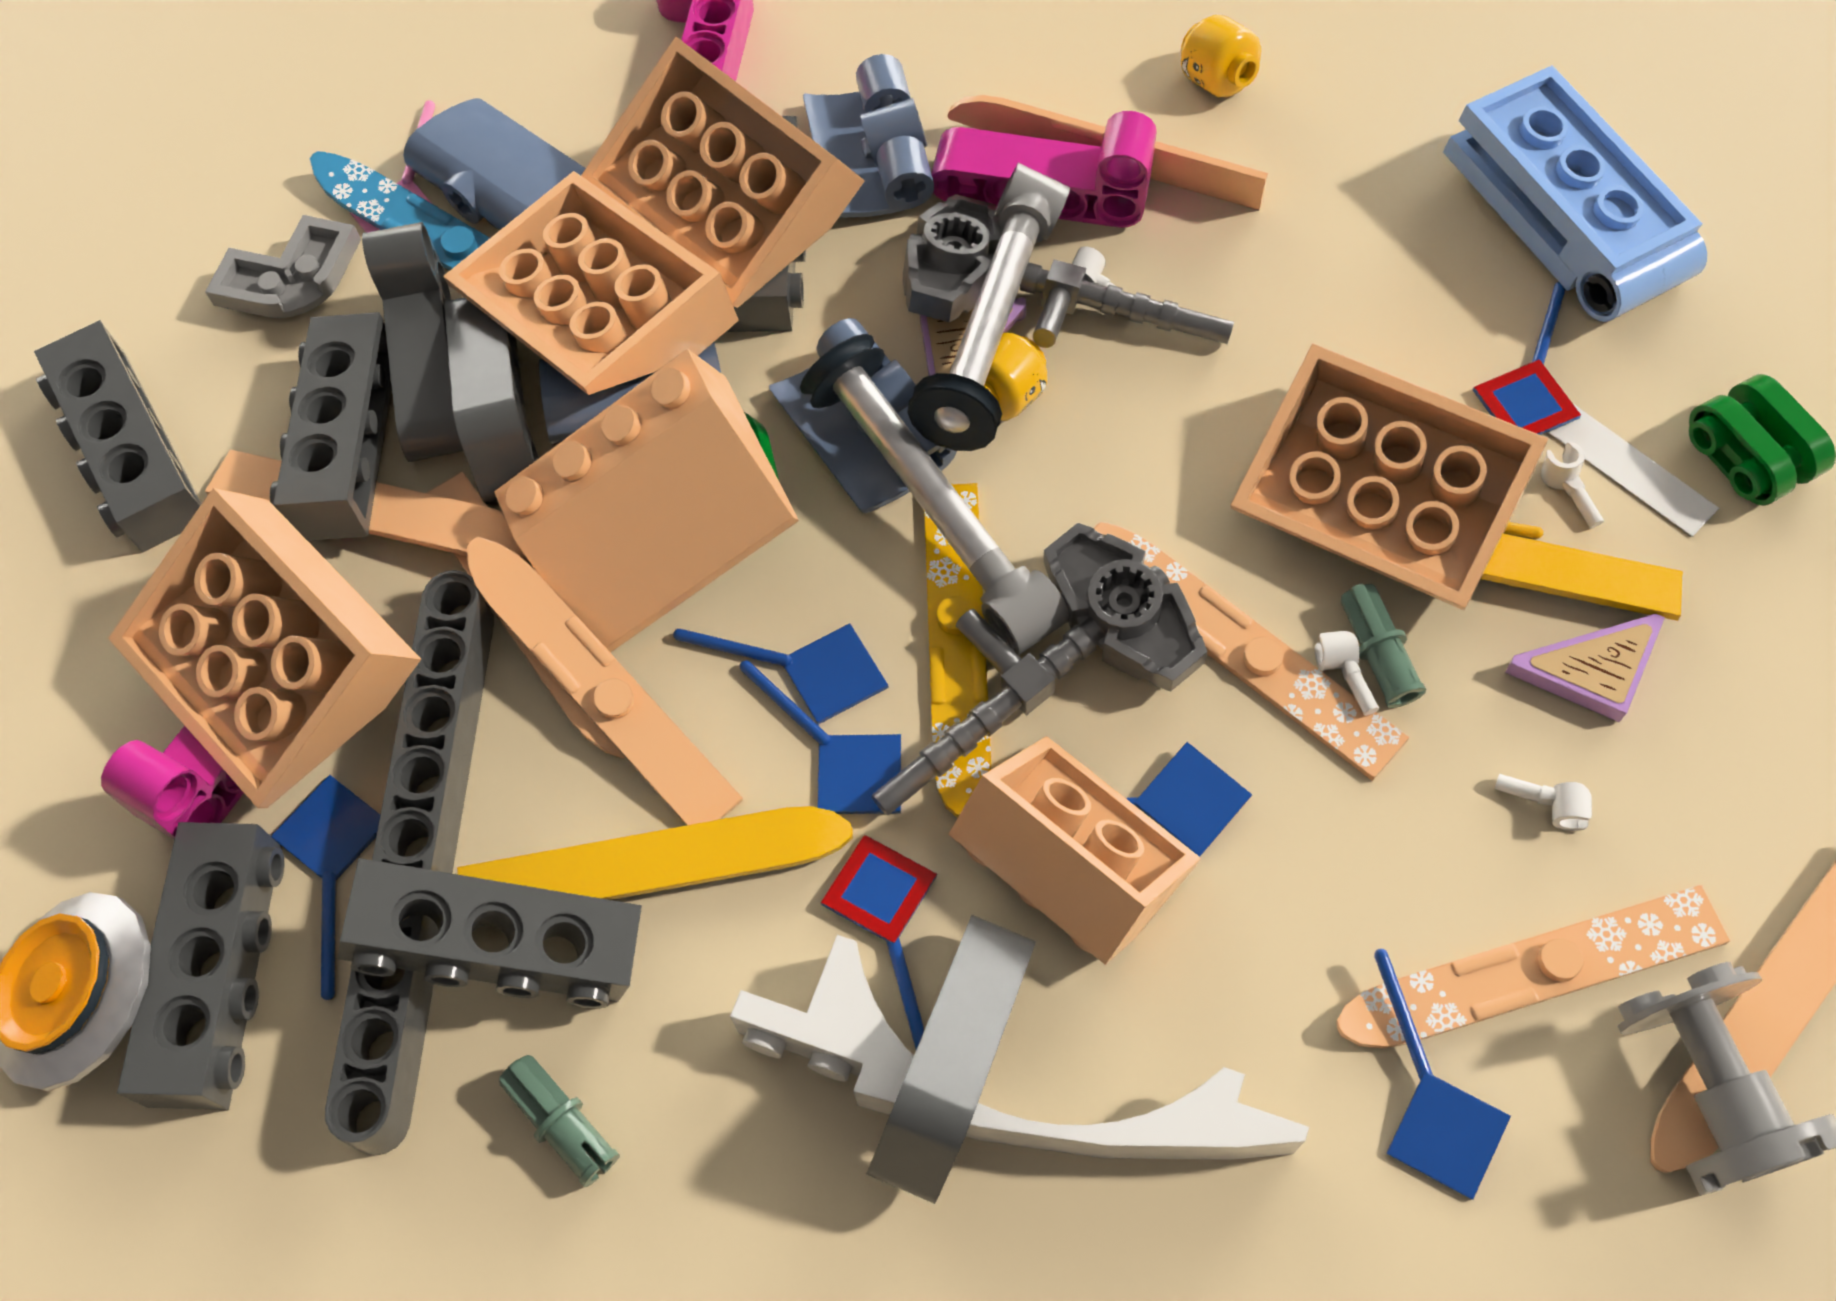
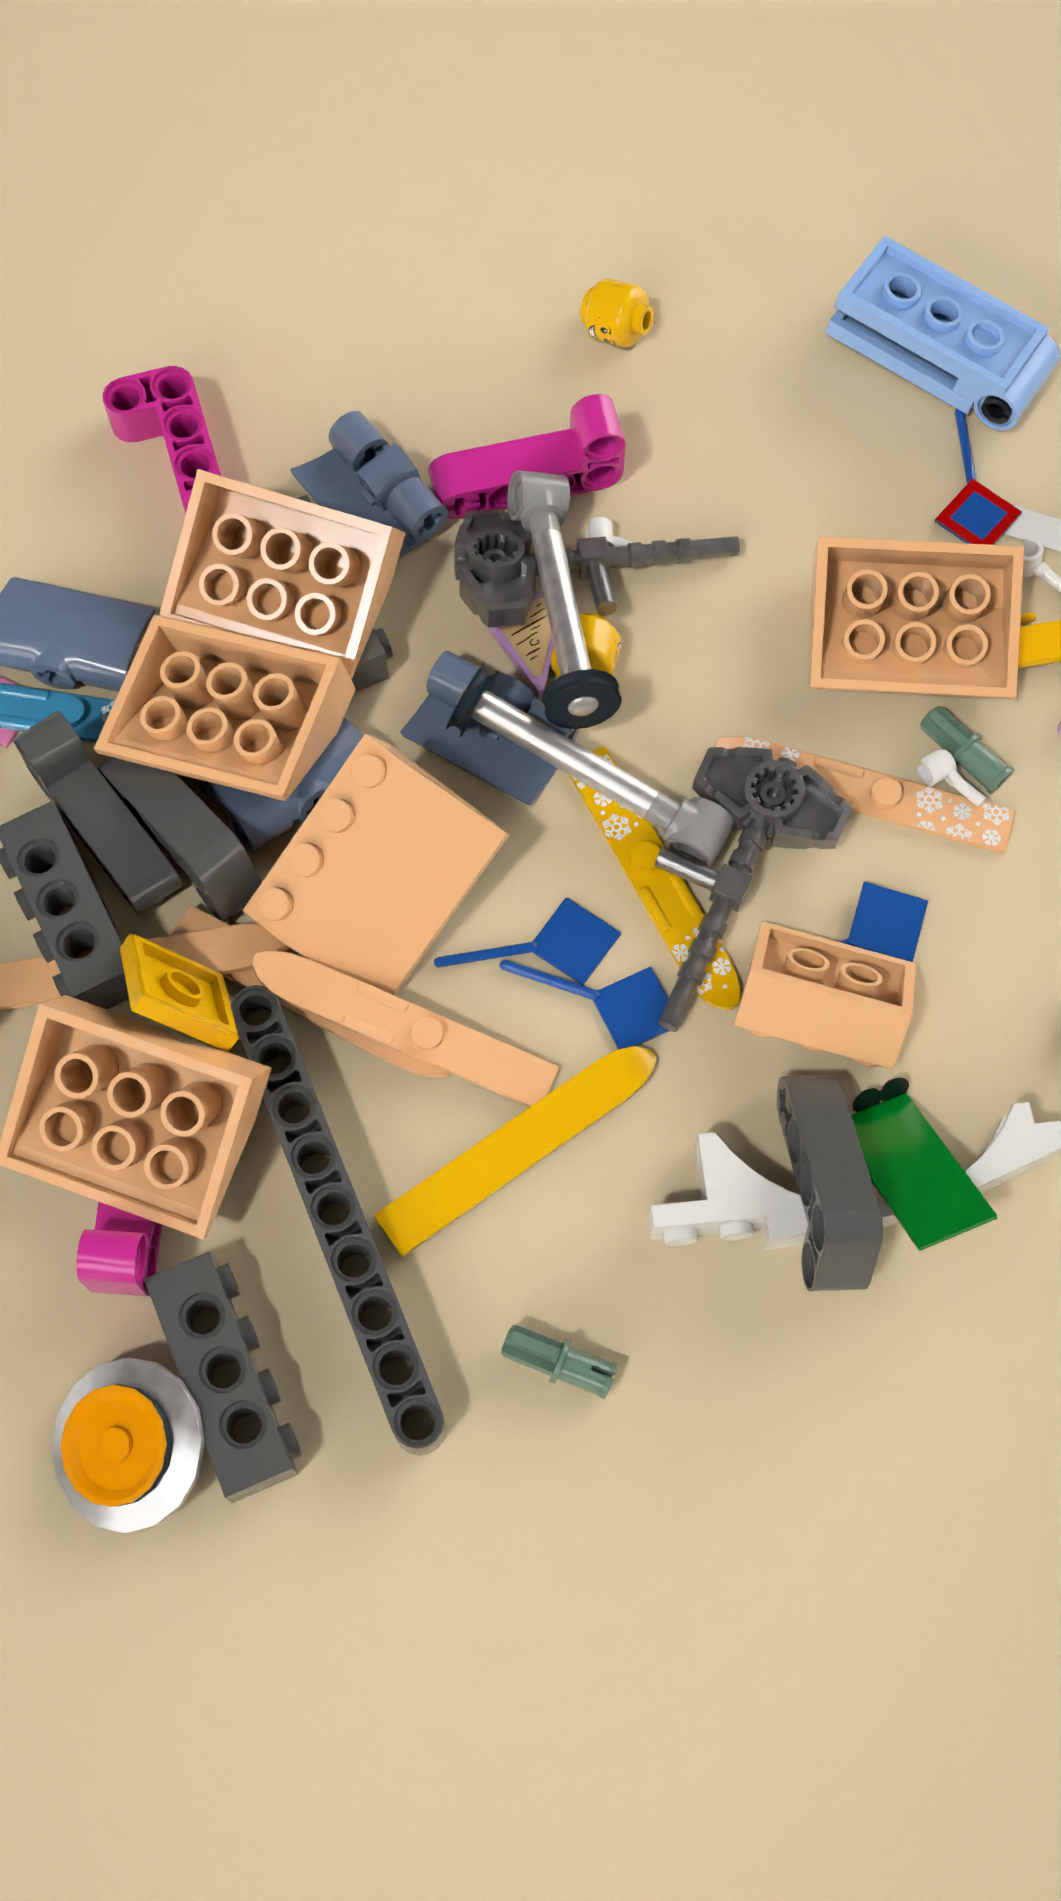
camera: 30 degrees left, 5 degrees up
blue piece [271,775,380,1000] -> none
dark grey brick [338,858,642,1008] -> none
piece [821,834,937,1050] -> none
light nougat piece [948,95,1268,210] -> none
none -> yellow tile [120,934,239,1052]
none -> green piece [851,1077,997,1251]

